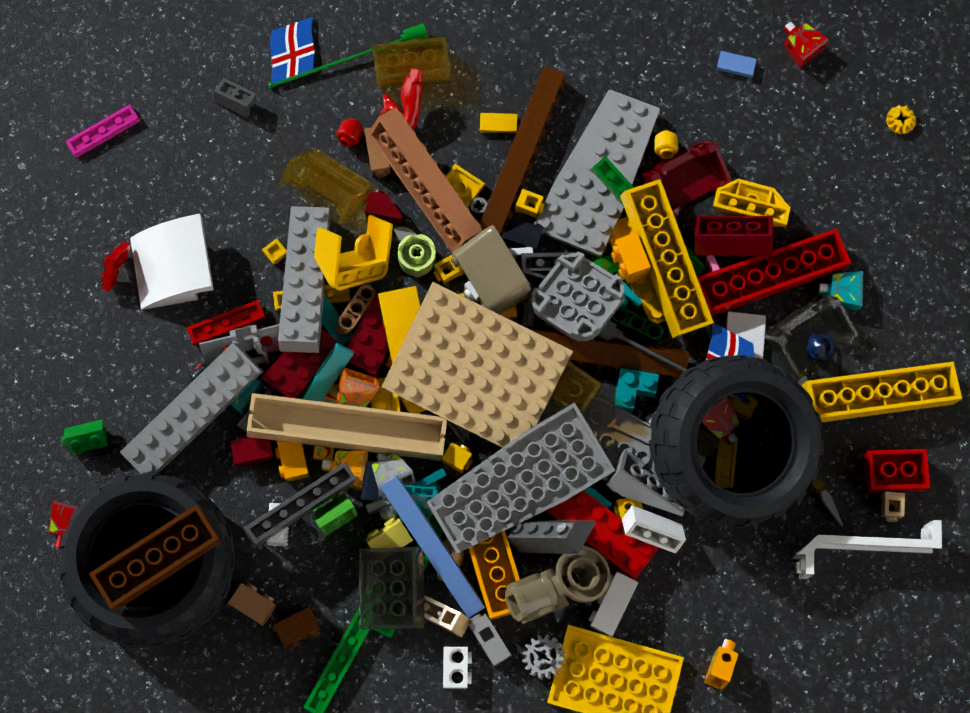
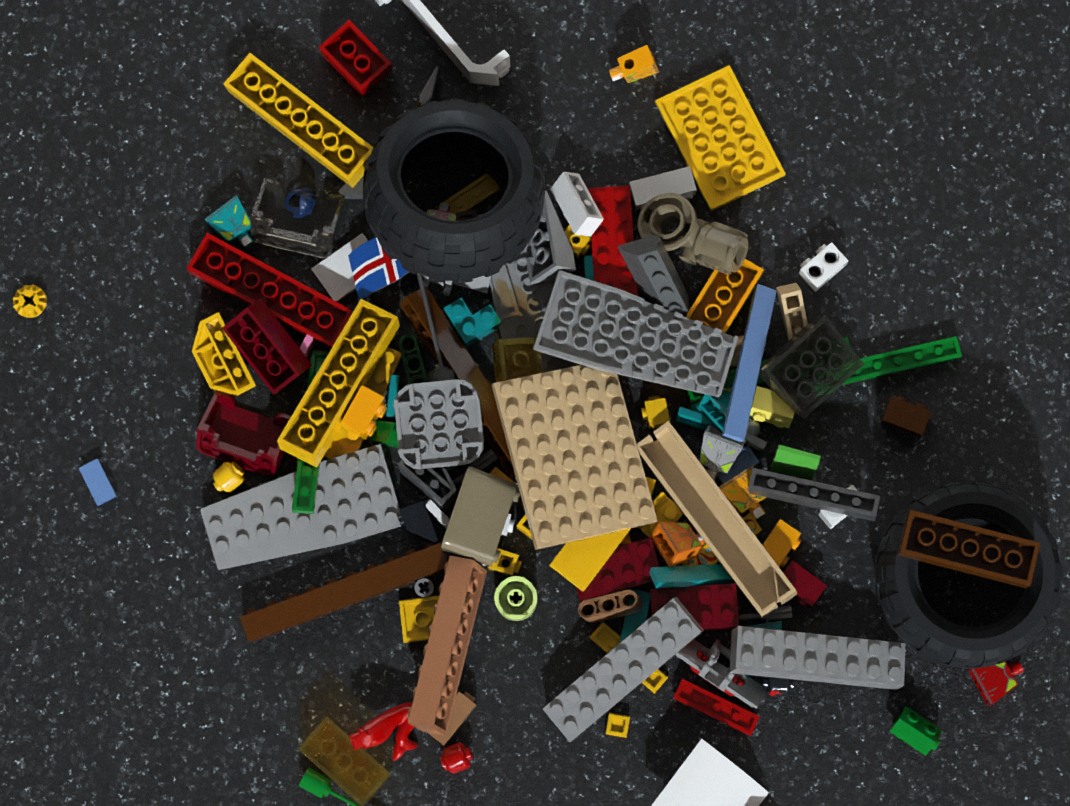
camera: 125 degrees left, 5 degrees up
medium nougat brick [228,583,277,626] -> none
clear yellow windscreen [278,149,373,225] -> none
yellow windscreen [314,215,393,290] -> none
dark red slope [364,190,403,225] -> none
light grey tile [393,227,417,243] -> none
light grey brick [469,613,511,667] -> none
yellow tile [480,113,517,134] -> none
yellow brick [515,189,545,218] -> none
light grey gear [522,635,566,679] -> none
red torso [783,22,829,68] -> none
tan brick [881,491,905,522] -> none

